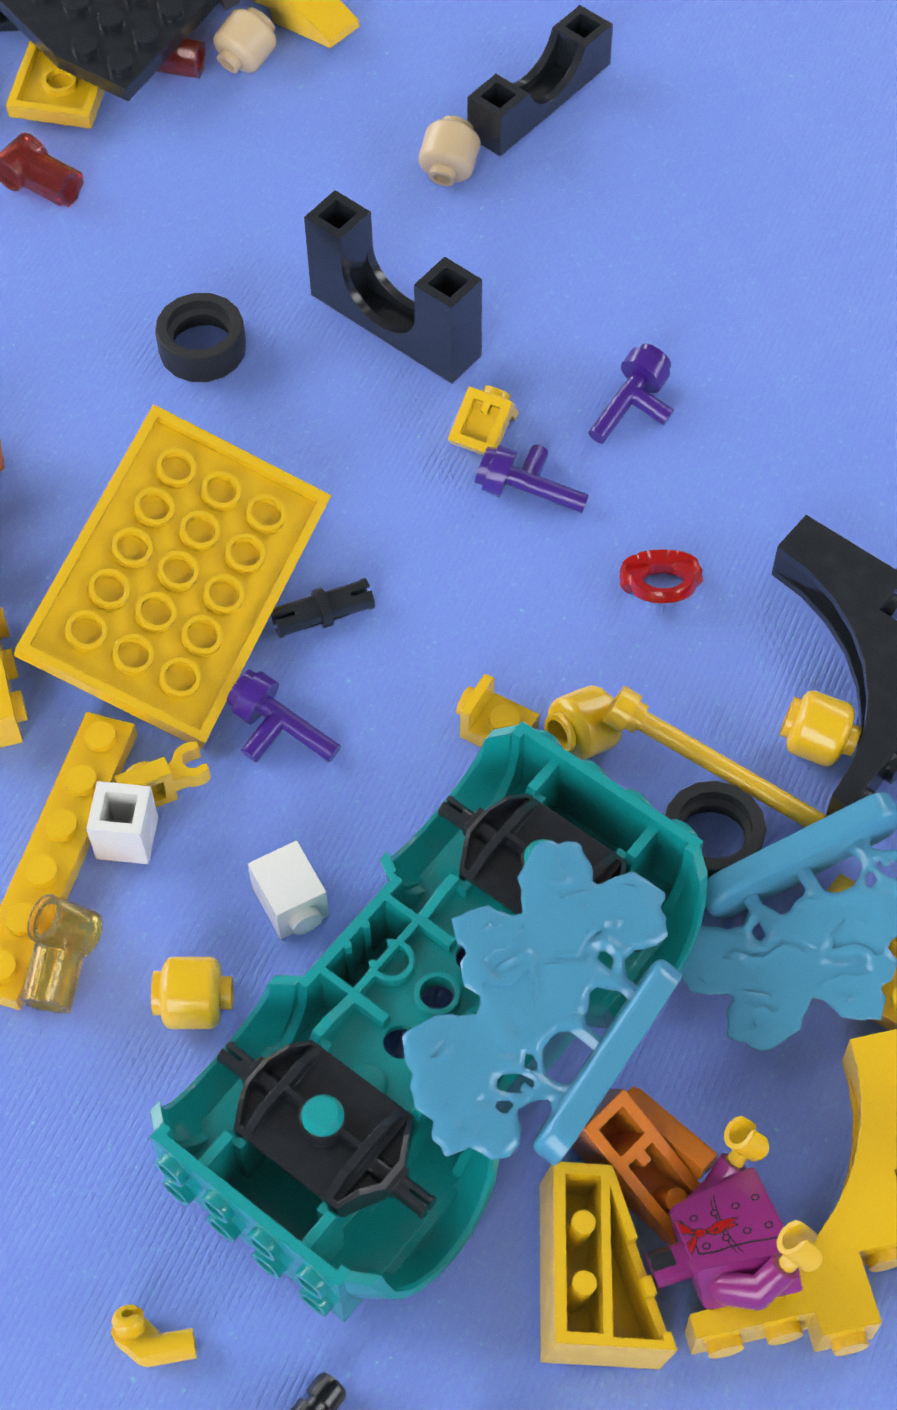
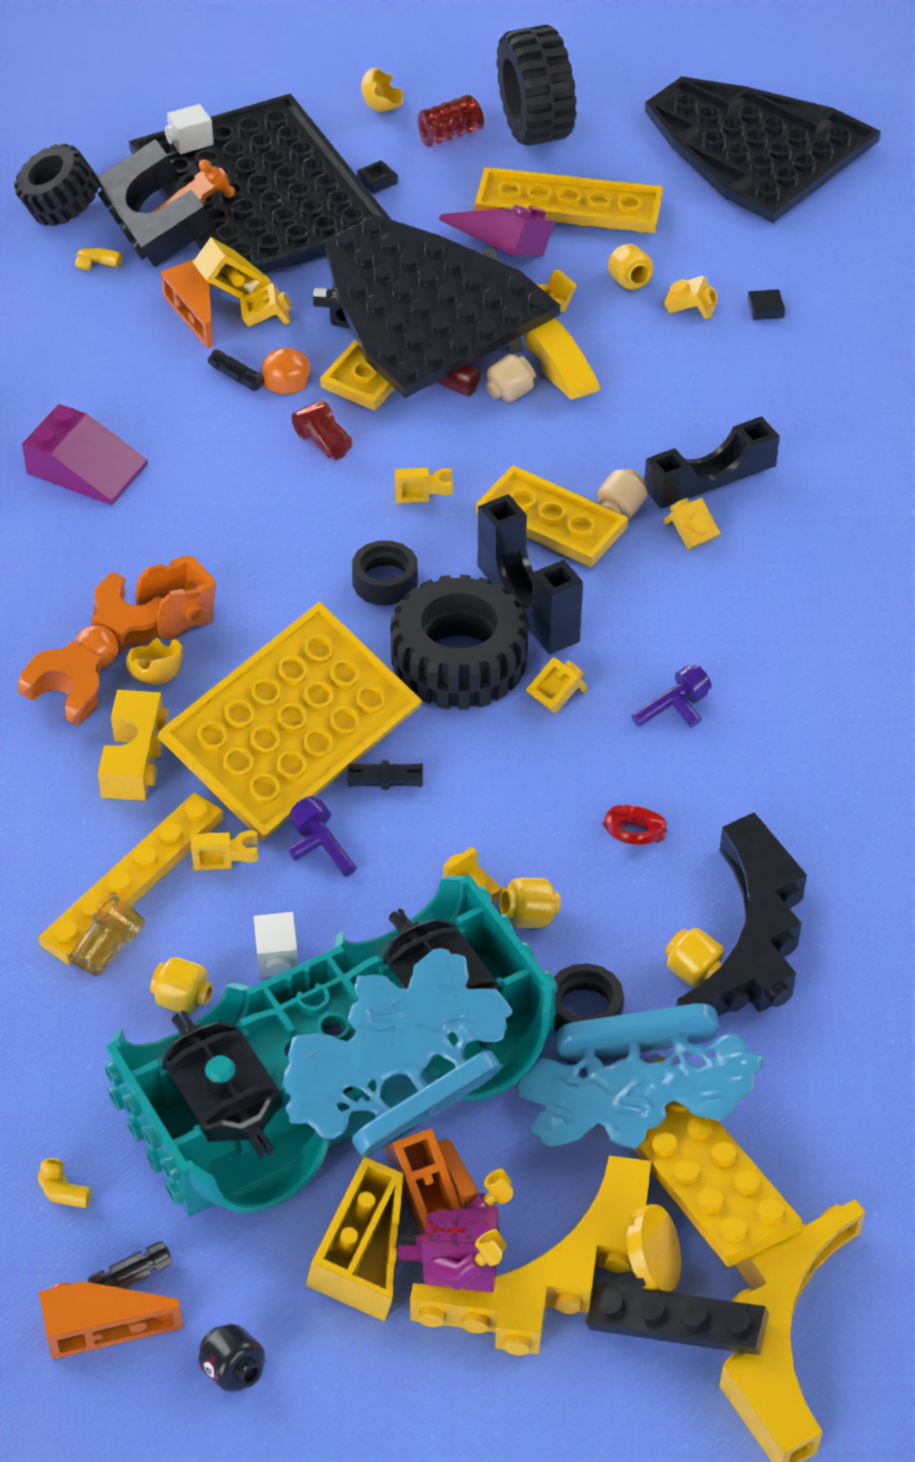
camera: 20 degrees right, 10 degrees down
white brick [86,781,159,864] -> none
dark purple piece [474,444,589,513] -> none
yellow piece [603,685,827,827] -> none
none -> black tyre [390,574,529,710]
none -> yellow plate [395,468,453,503]
none -> yellow plate [476,465,628,568]
none -> yellow bracket [663,497,721,550]

